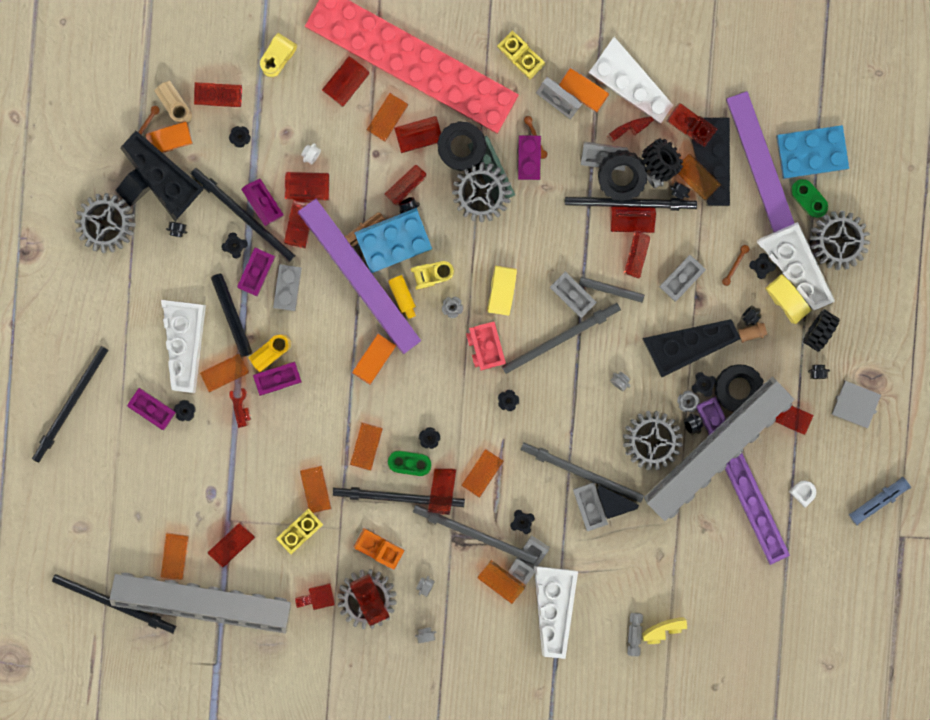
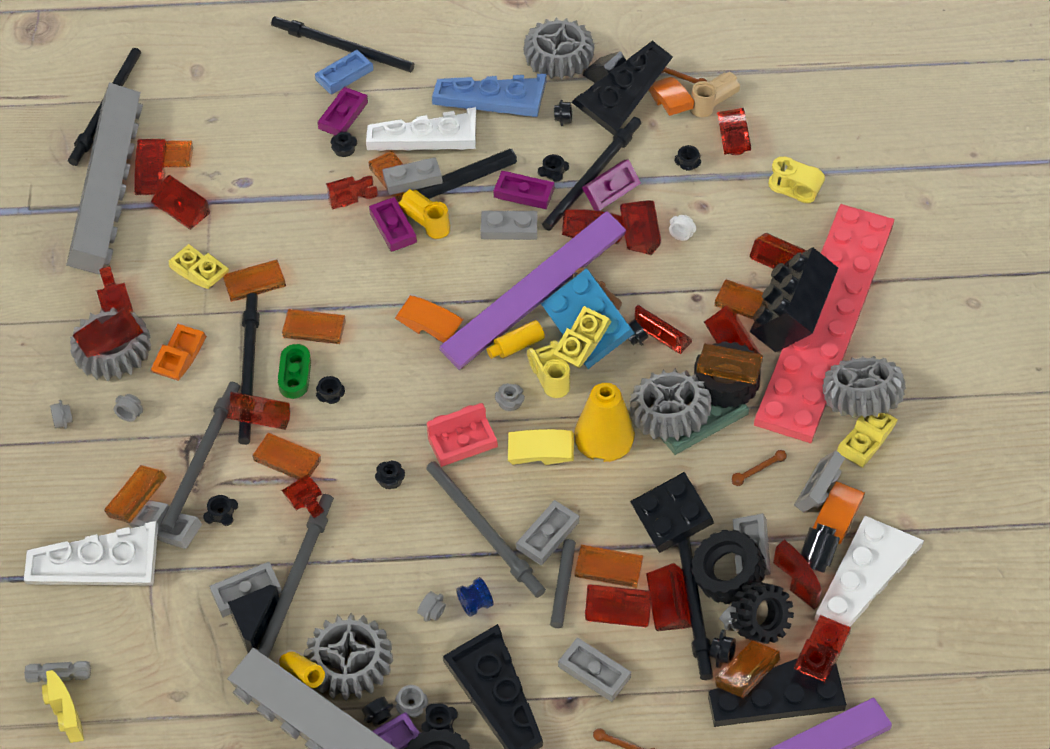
camera: 85 degrees right, 35 degrees down
magenta plate [518,135,541,180] -> none
none -> clear red slope [134,139,167,195]
none -> yellow cylinder [279,651,325,688]
none -> clear red plate [281,474,325,518]
none -> medium blue plate [315,50,373,95]
none -> light grey plate [382,157,443,195]
none -> medium blue wing [432,74,546,117]
none -> clear blue wheel [456,577,494,617]
none -> light yellow slope [553,306,611,368]
none -> yellow cone [574,383,635,462]
none -> clear orange tile [575,545,643,588]
none -> black plate [630,472,714,553]
none -> clear orange tile [697,343,763,384]
none -> black brick [750,247,838,353]
none -> black brick [800,523,840,573]
none -> light grey gear [822,356,906,418]

